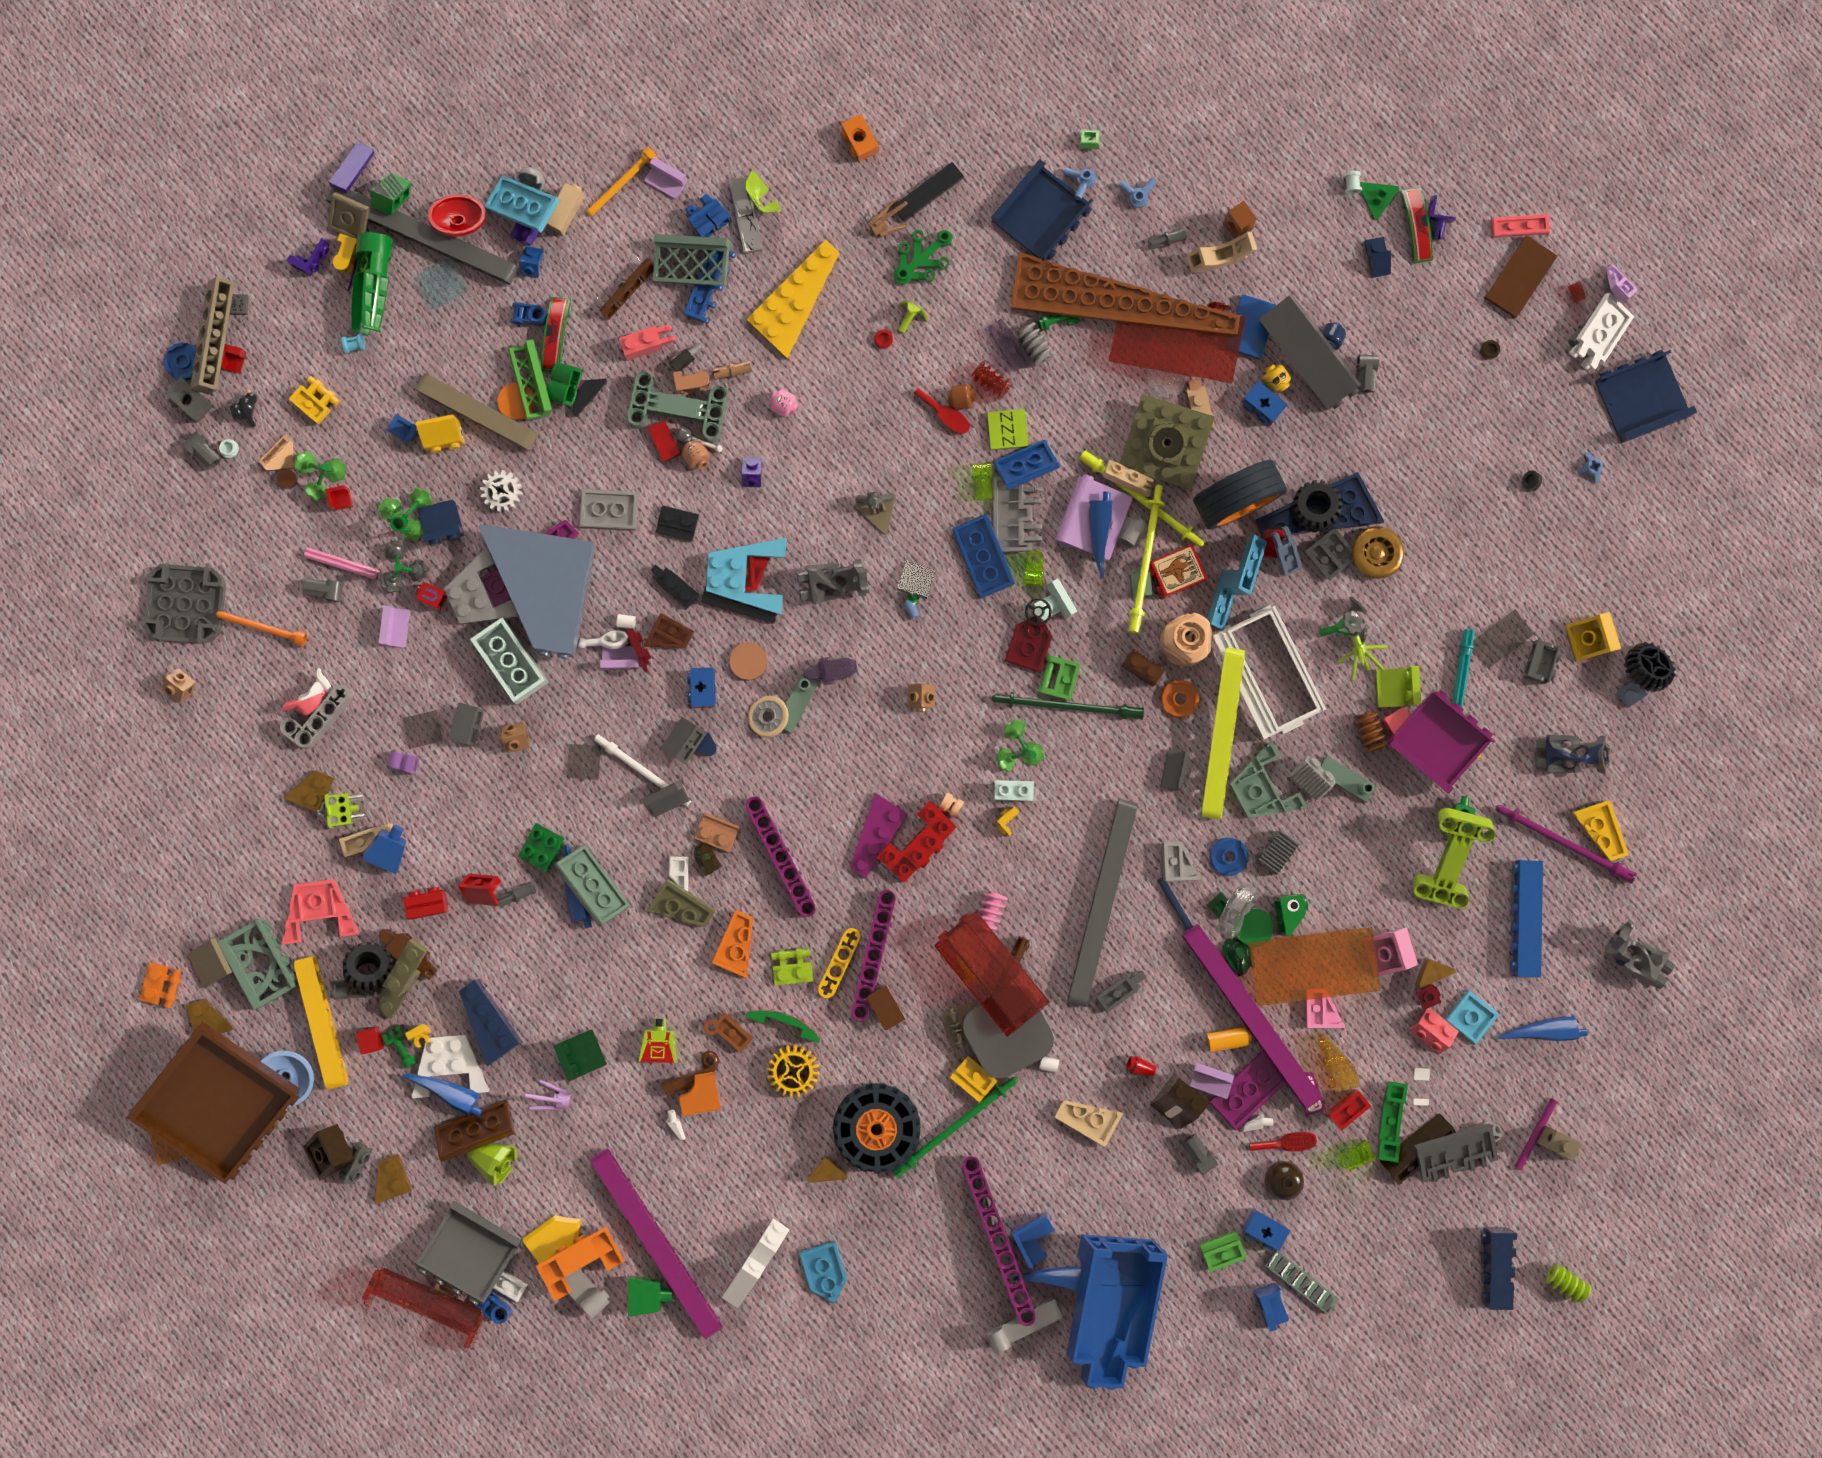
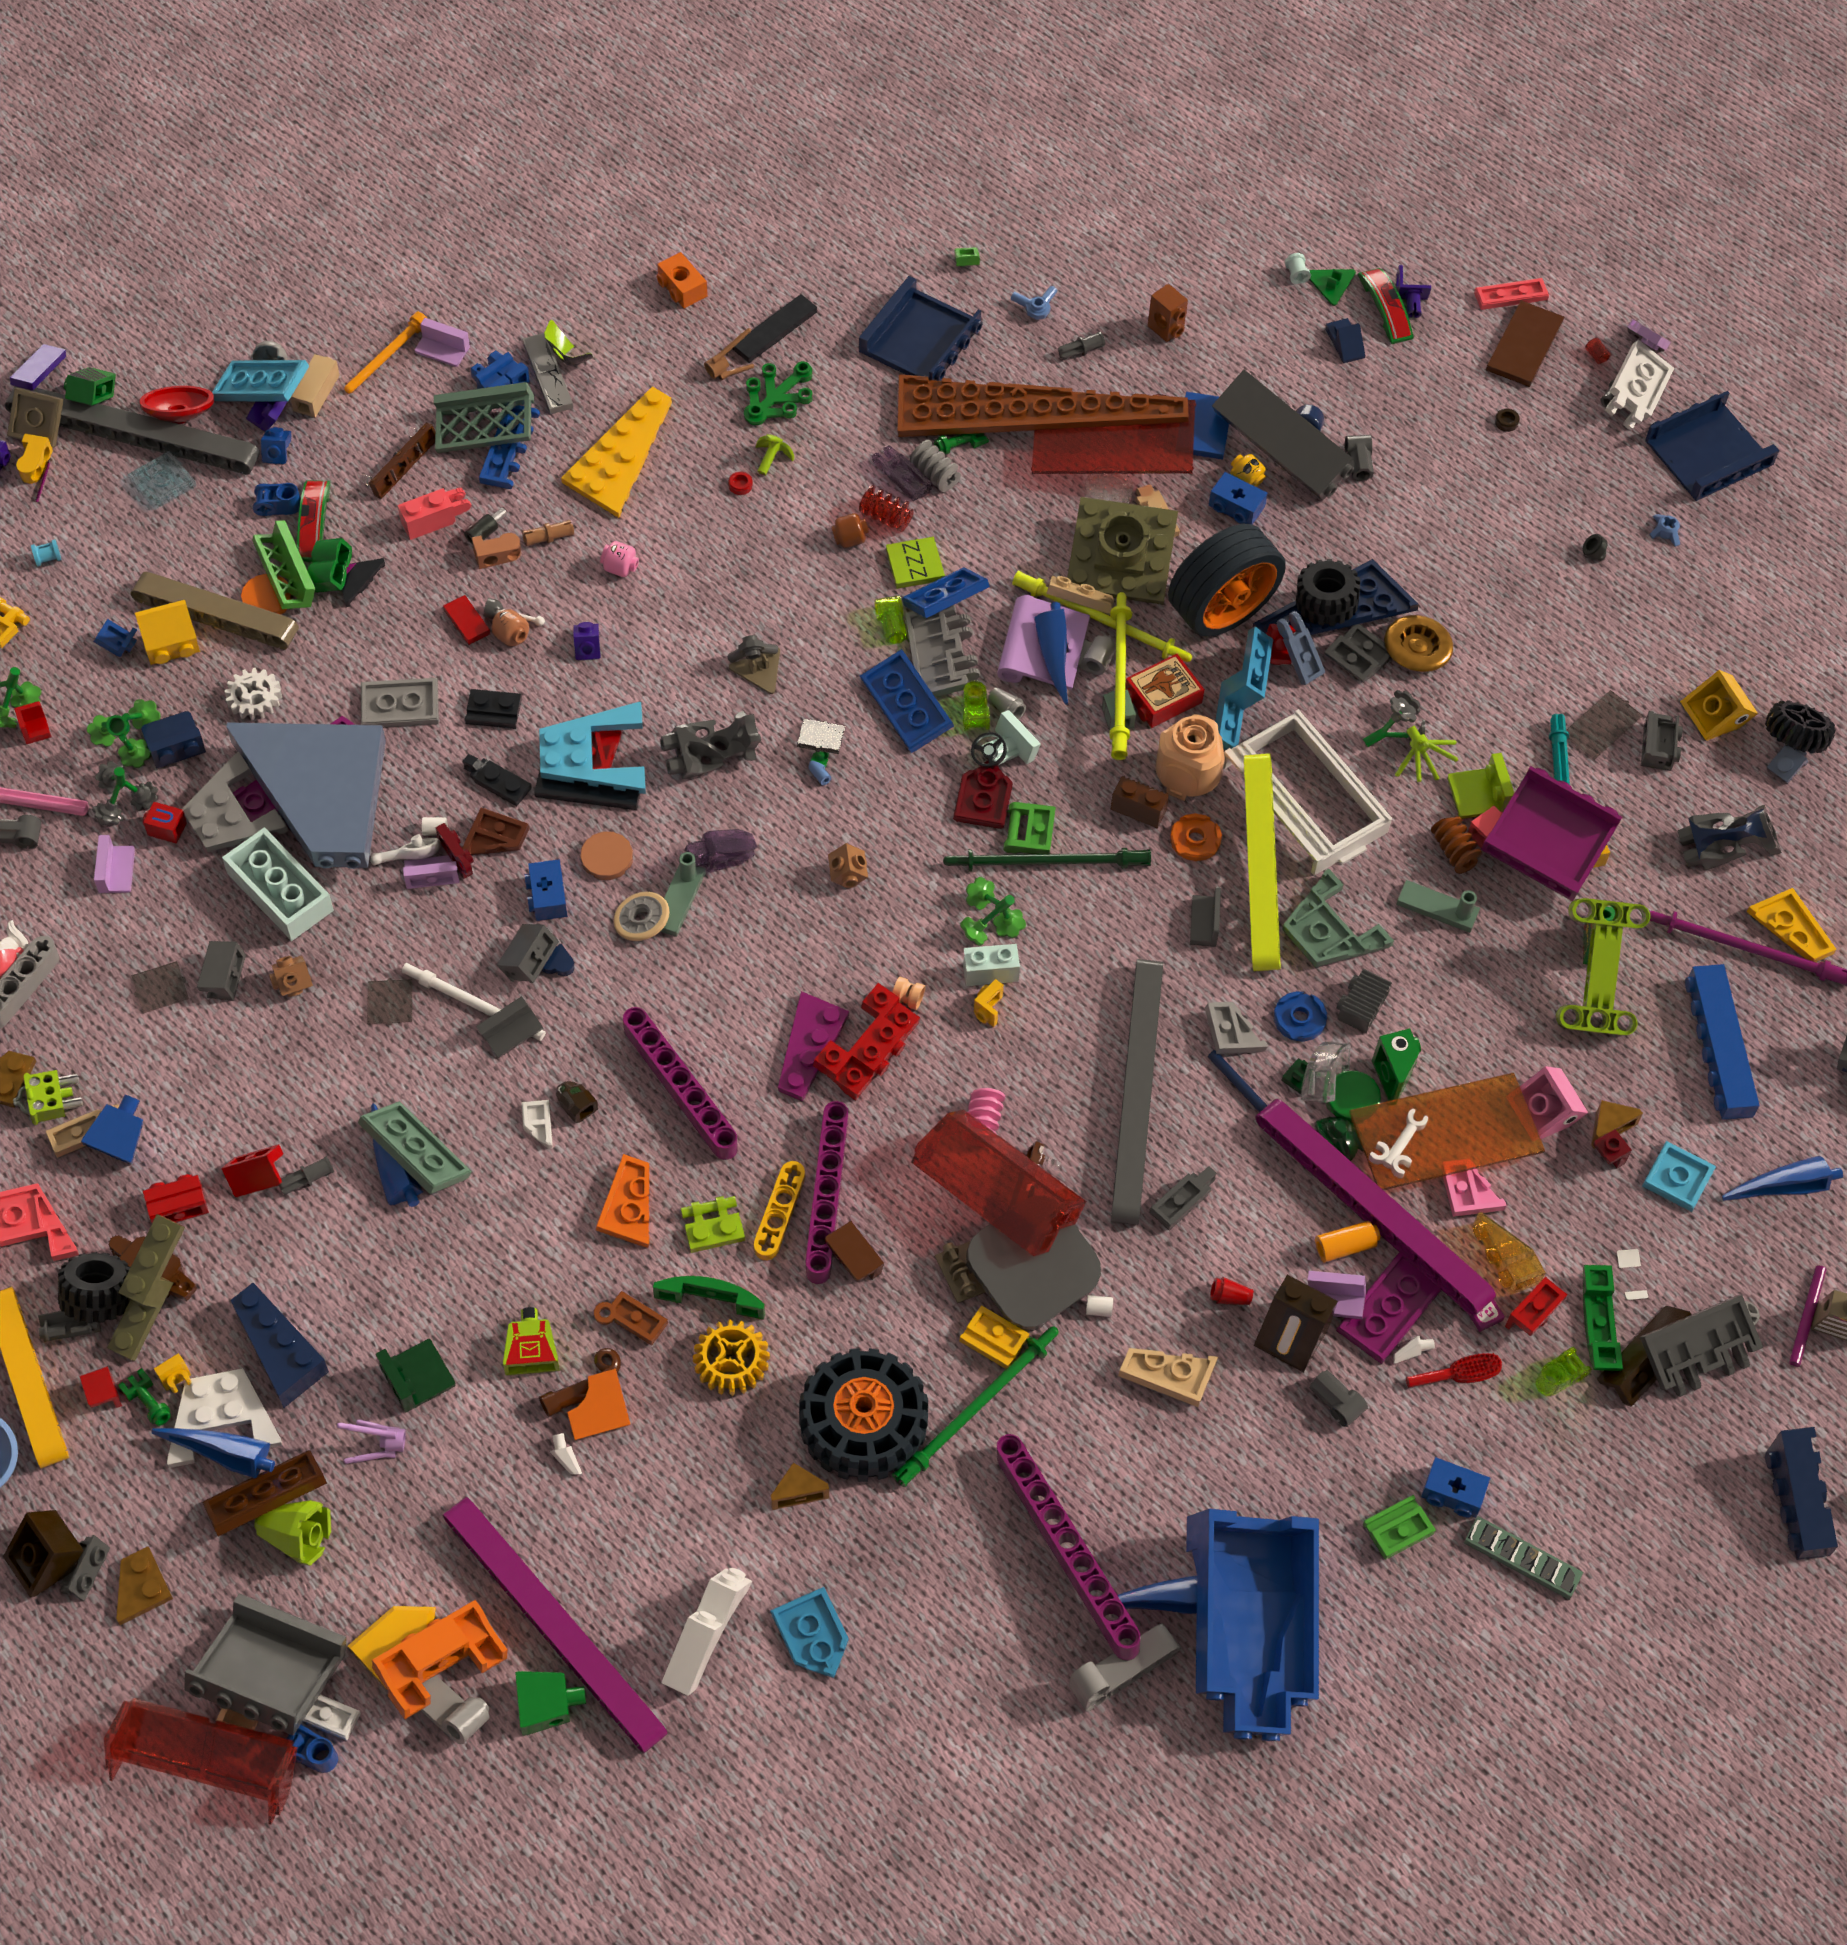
camera: 10 degrees left, 25 degrees down
green piece [350,232,393,336] -> none
medium lavender leg [387,751,420,774] -> none
green hinge [518,823,565,872] -> none
sand green beam [628,371,728,443] -> none
olive wing [646,879,716,927] -> none
nougat plate [694,812,740,853] -> none
red piece [914,388,970,434] -> none
blue panel [1011,1213,1055,1269] -> none
medium blue piece [1064,167,1097,200] -> none
tan arch [1186,232,1257,273] -> none
blue panel [1253,1283,1289,1332] -> none
dark brown cylinder [1264,1160,1304,1201] -> none
light grey brick [1290,755,1336,802] -> none
coral bracket [1410,1008,1459,1054] -> none
none -> light grey cone [989,688,1026,720]
none -> white bar [1369,1108,1428,1179]

